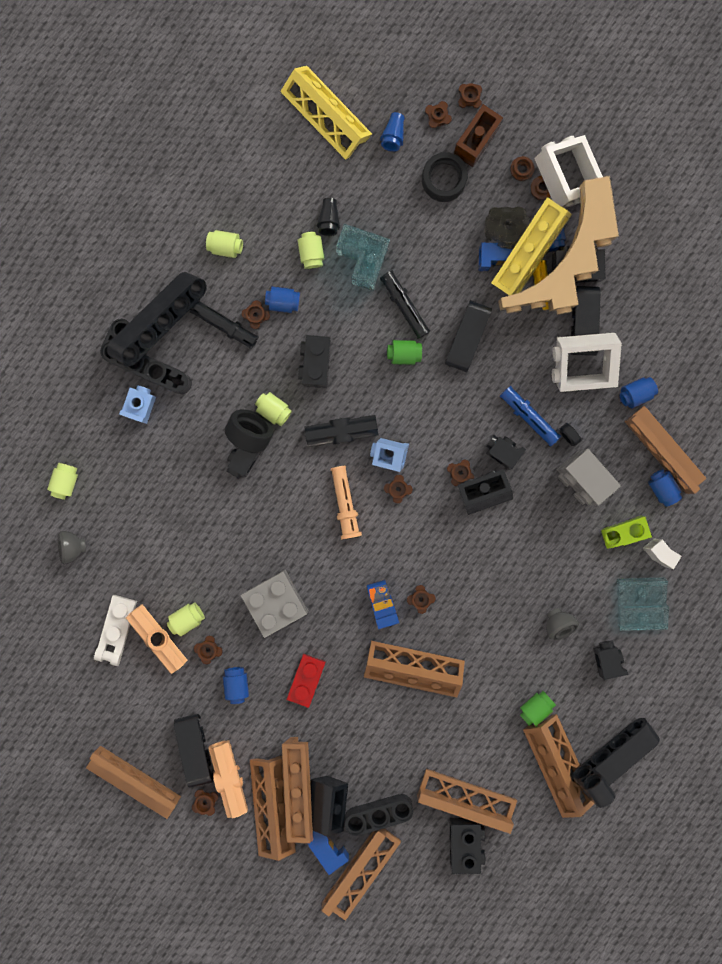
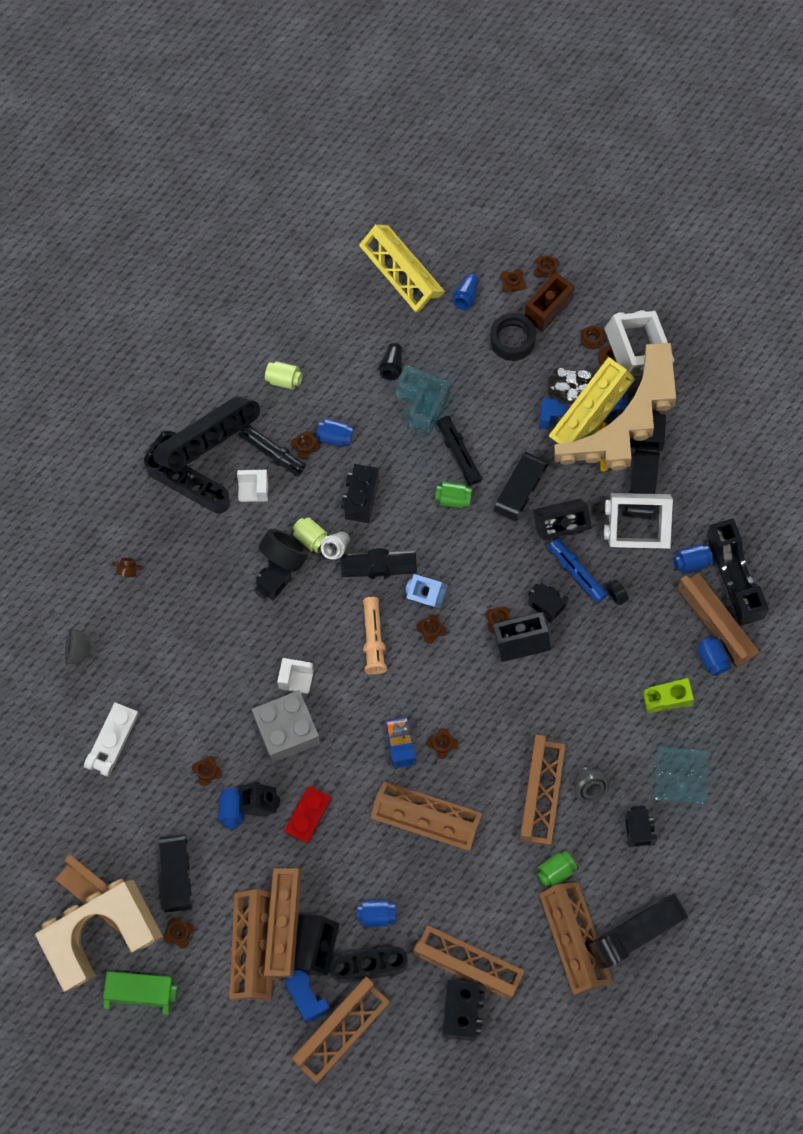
camera: 10 degrees right, 20 degrees down
yellowish green brick [47,463,78,500] -> none
light blue brick [119,385,156,424] -> none
light nougat piece [125,604,188,674] -> none
yellowish green brick [167,603,205,636] -> none
light nougat piece [208,740,248,818] -> none
yellowish green brick [297,232,324,269] -> none
light grey brick [556,449,621,506] -> none
white piece [643,539,681,569] -> none
none -> tan arch [35,879,163,992]
none -> bright green brick [103,971,178,1015]
none -> reddish brown plate [112,557,143,577]
none -> white panel [237,470,268,502]
none -> black brick [239,781,280,817]
none -> white panel [277,658,314,694]
none -> white cone [321,532,350,559]
none -> blue brick [358,900,396,927]
none -> medium nougat fence [520,735,566,846]
none -> black brick [533,498,592,540]
none -> black arch [706,518,769,626]

